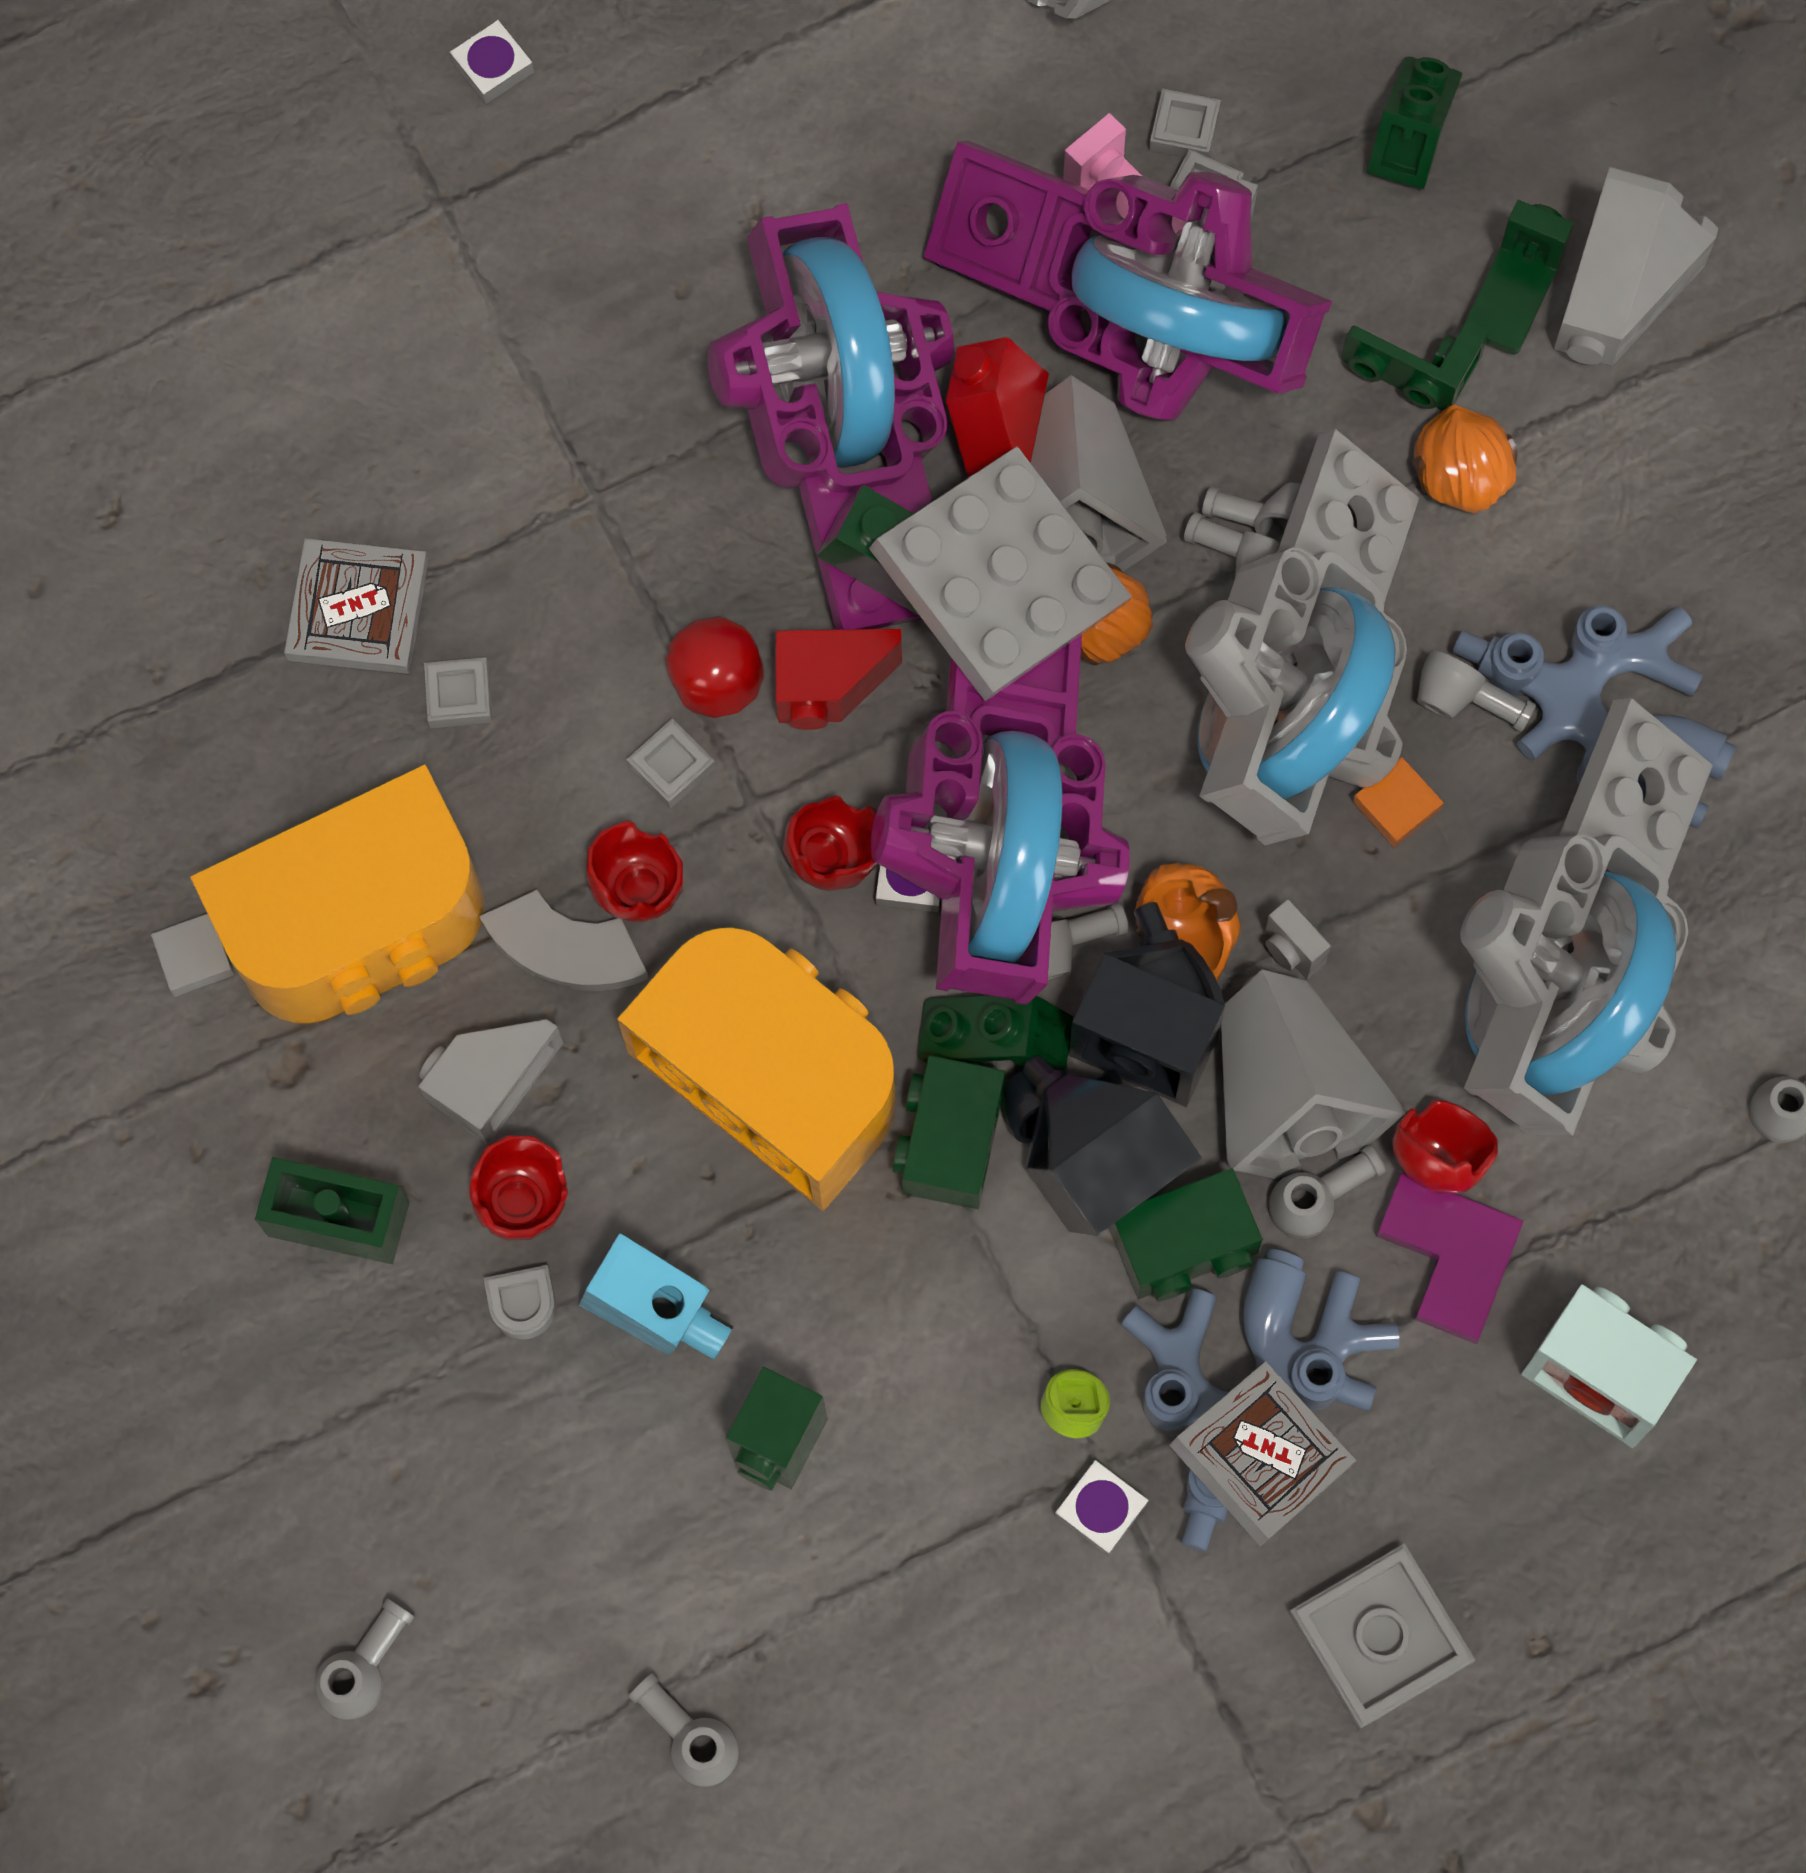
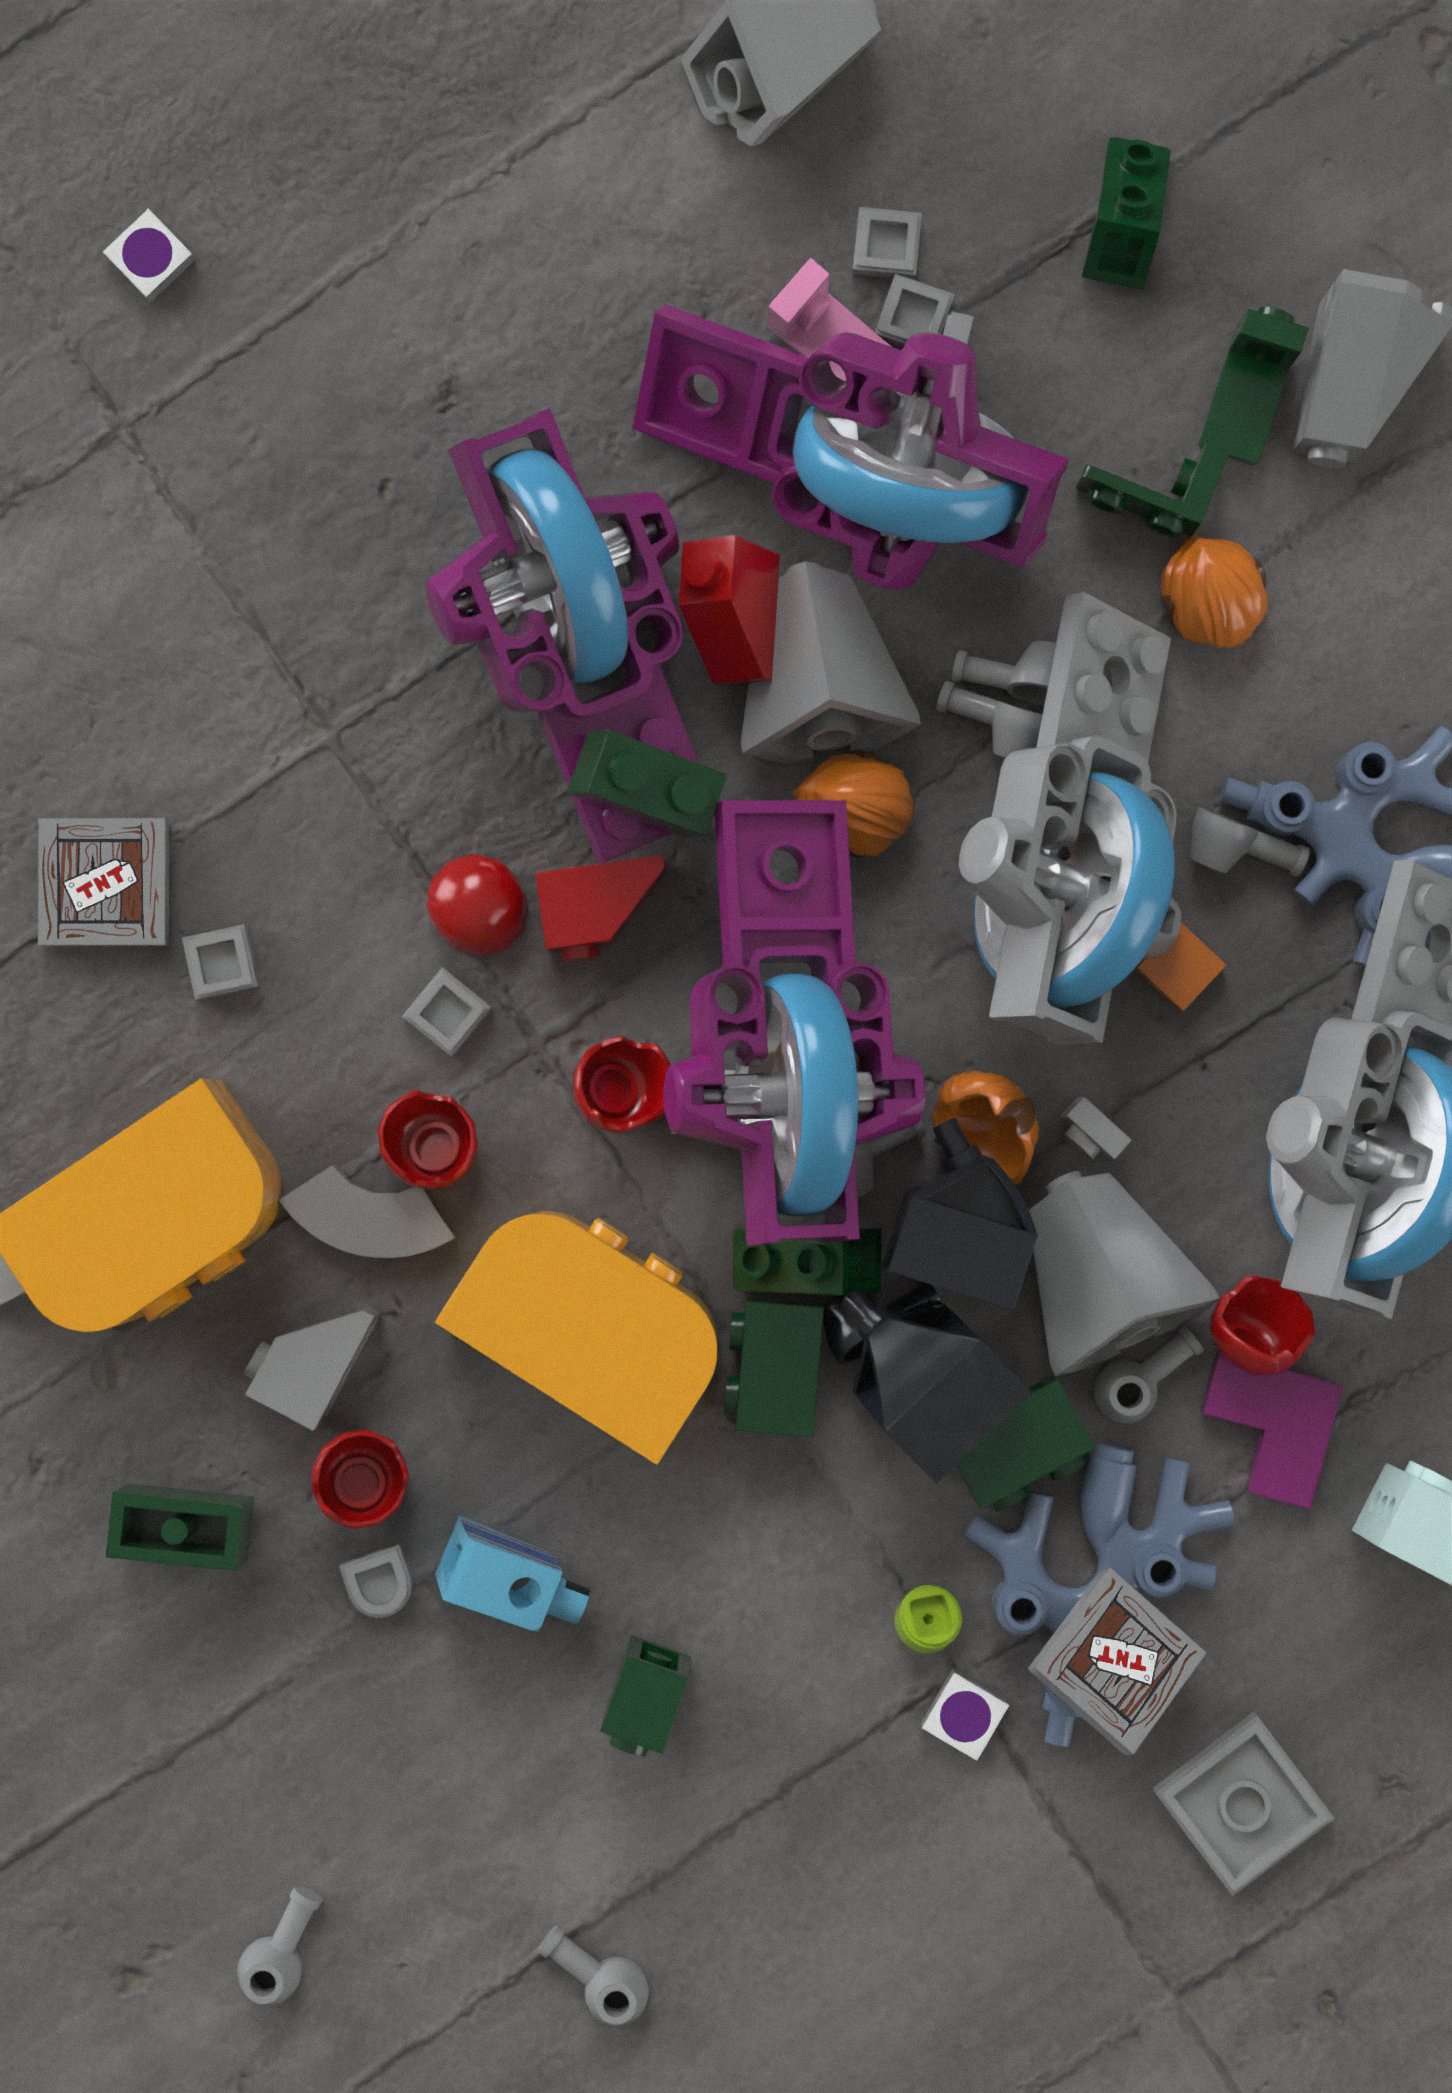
camera: 10 degrees left, 15 degrees up
light grey plate [869,446,1132,701] -> none

